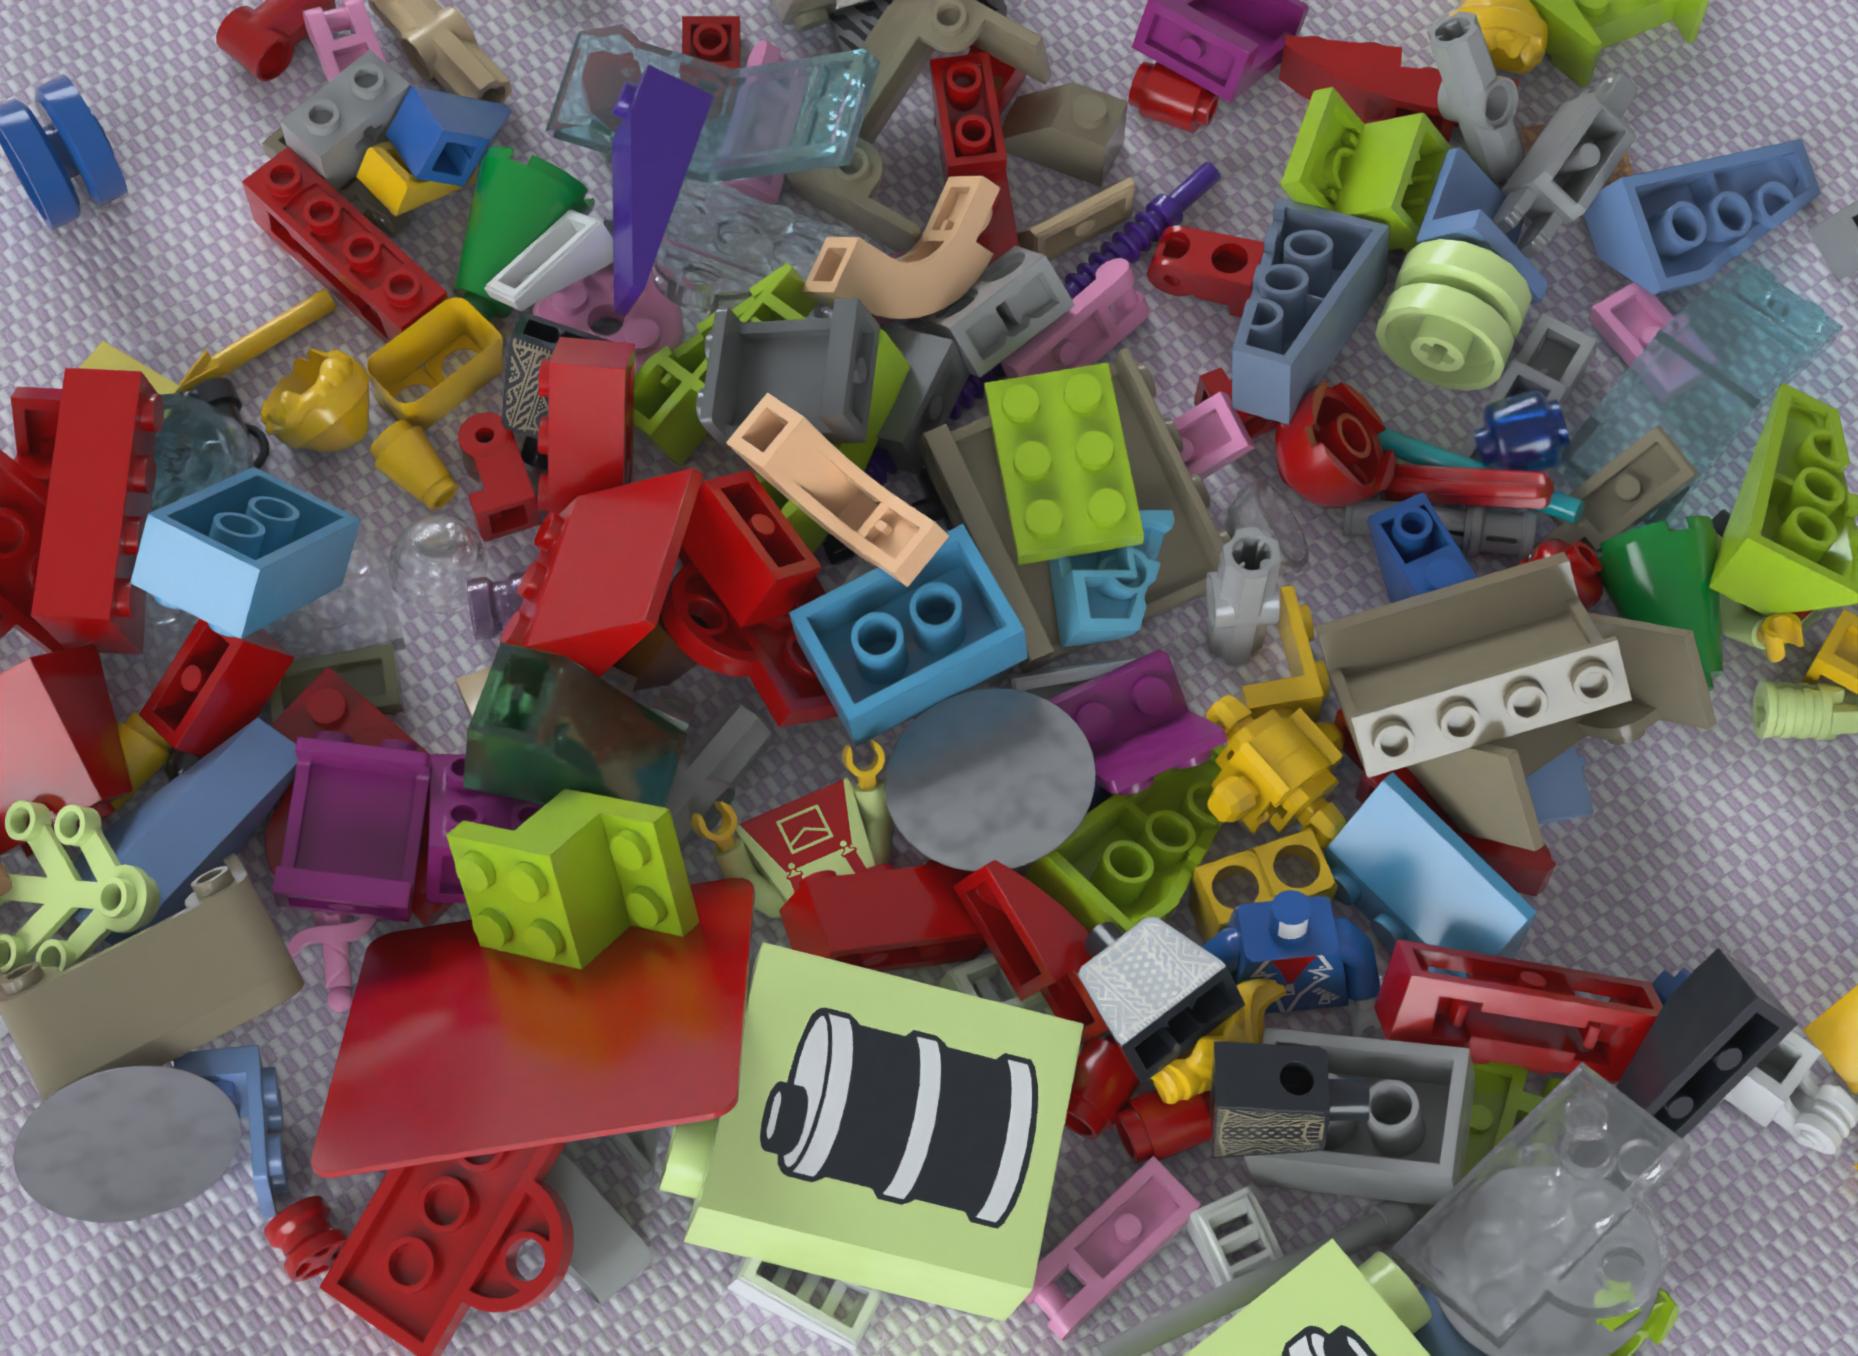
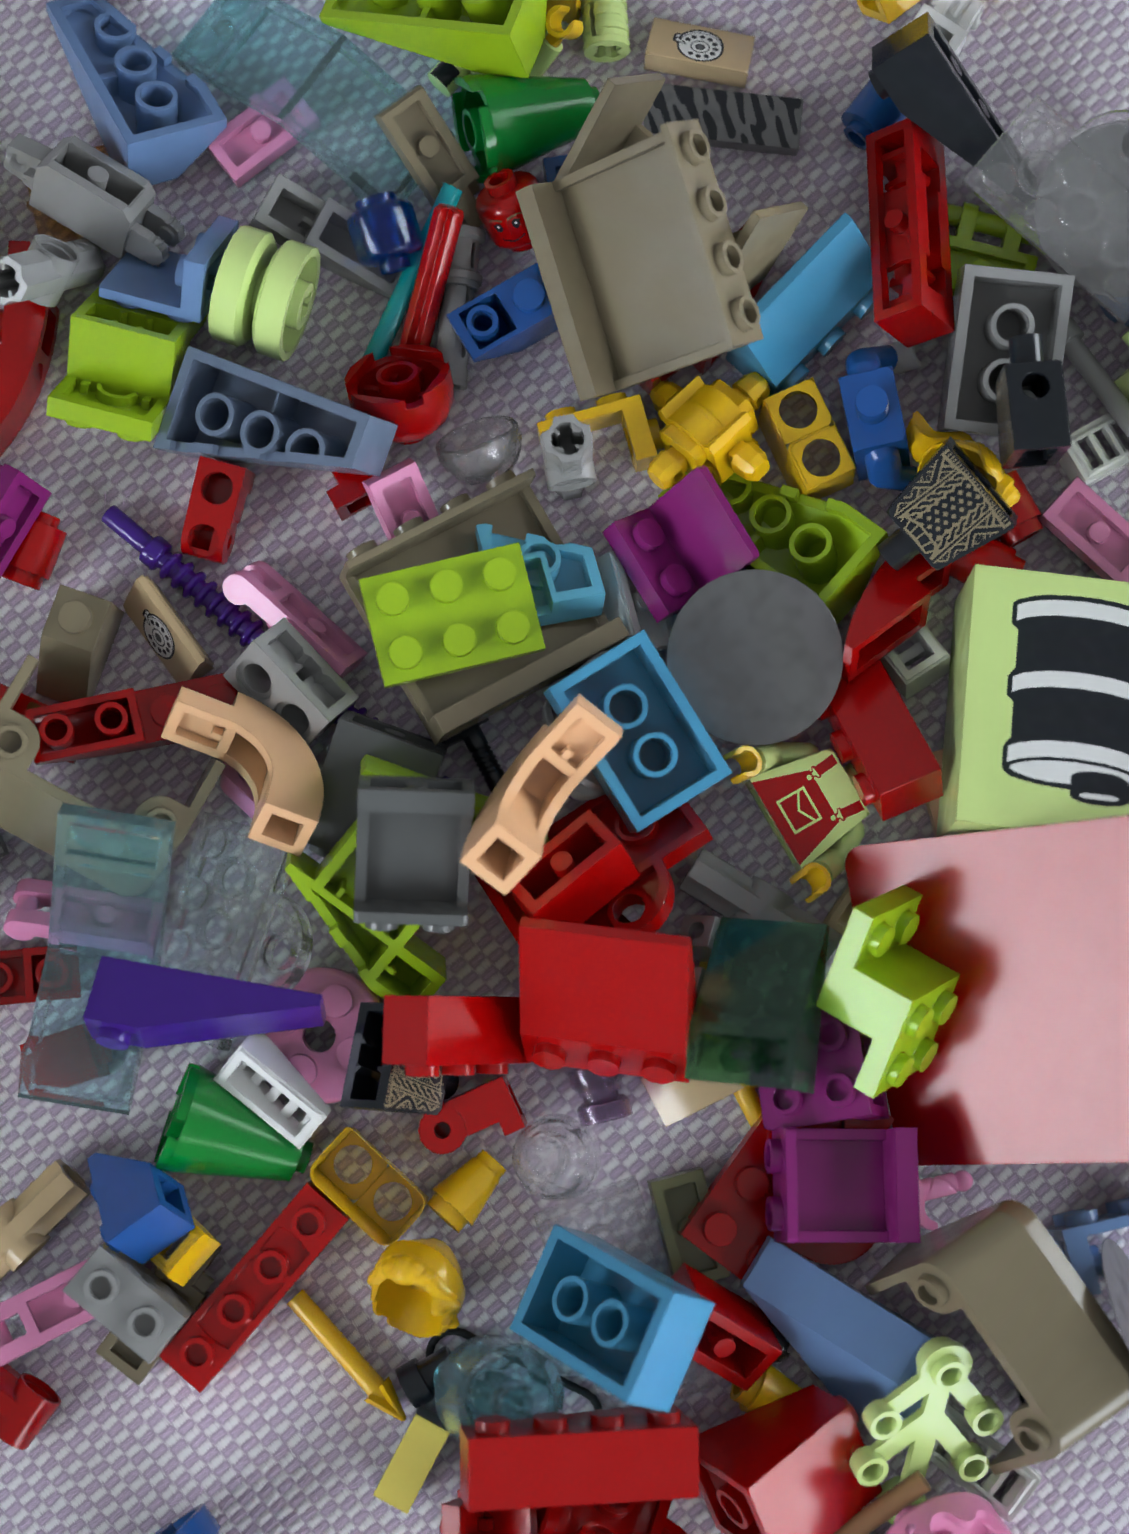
camera: 90 degrees left, 20 degrees up
none -> tile [643,84,804,156]
none -> tan slope [644,17,755,89]

